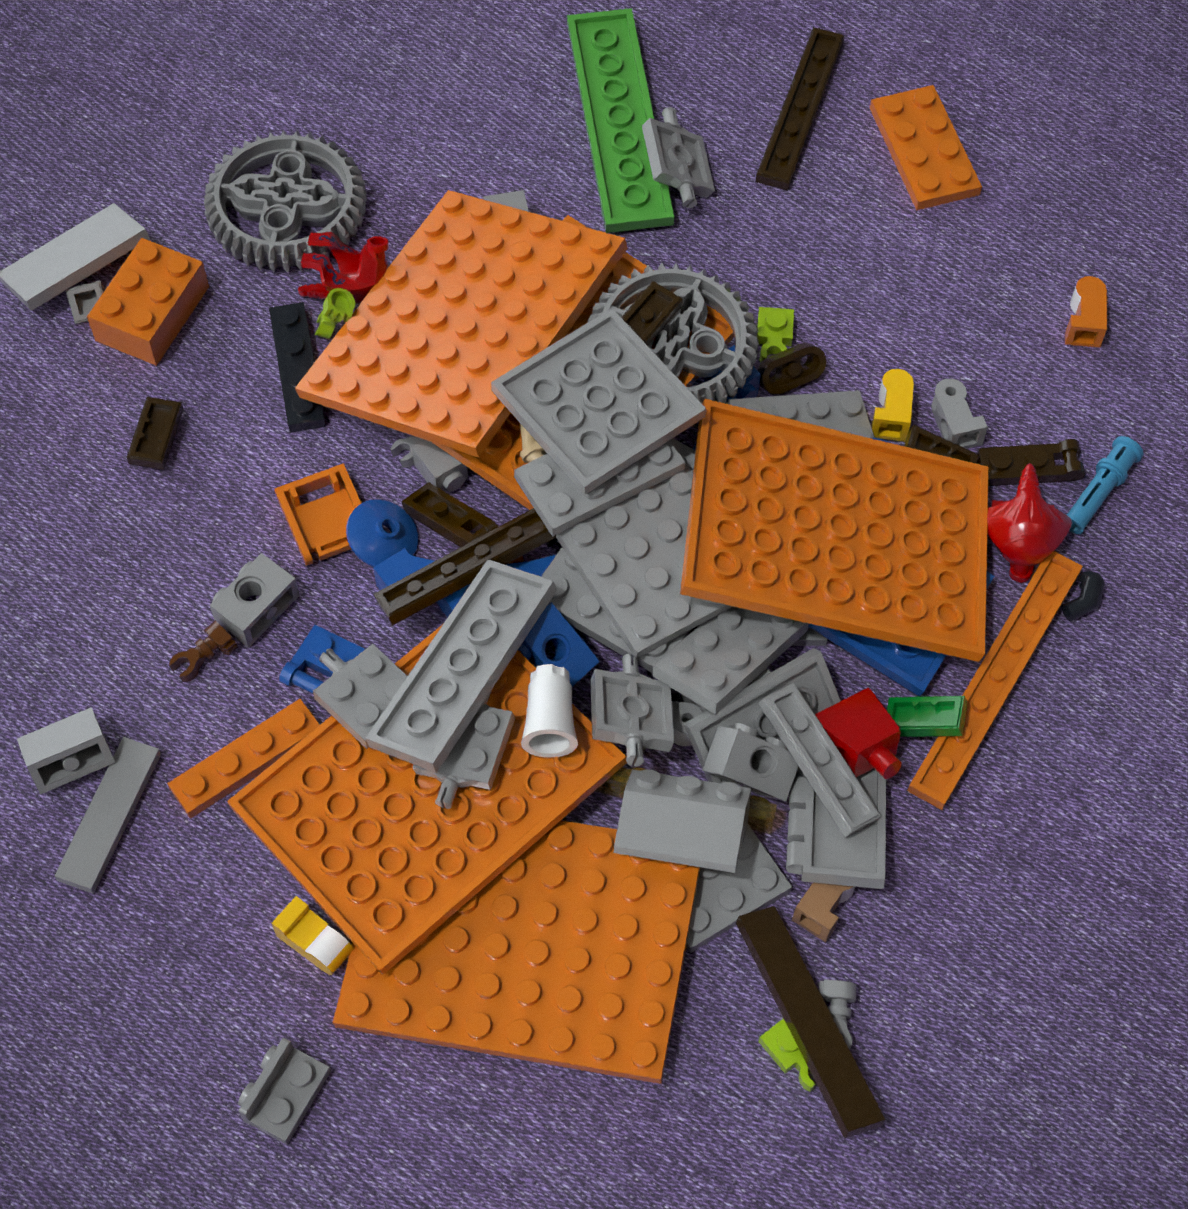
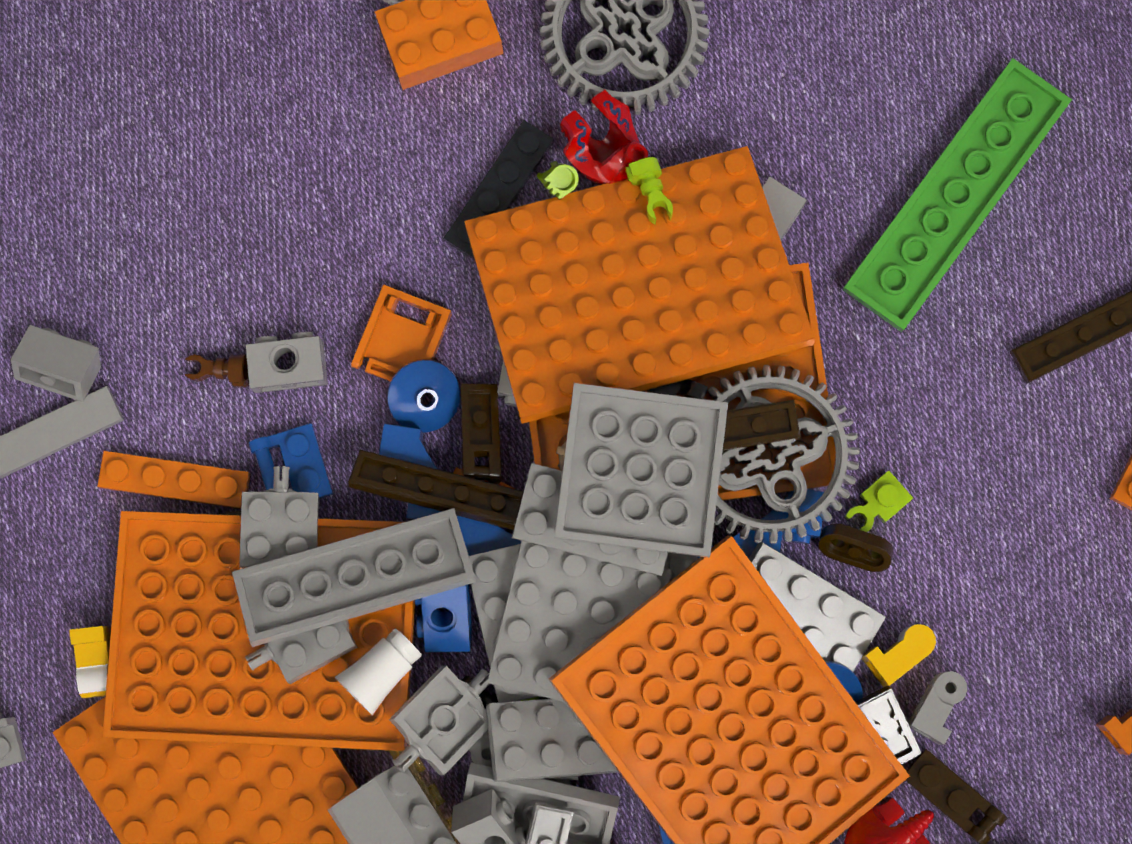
camera: 50 degrees right, 20 degrees up
dark brown plate [126,397,184,470] -> none
light grey plate [642,107,715,208] -> none
none -> lime piece [626,157,673,225]

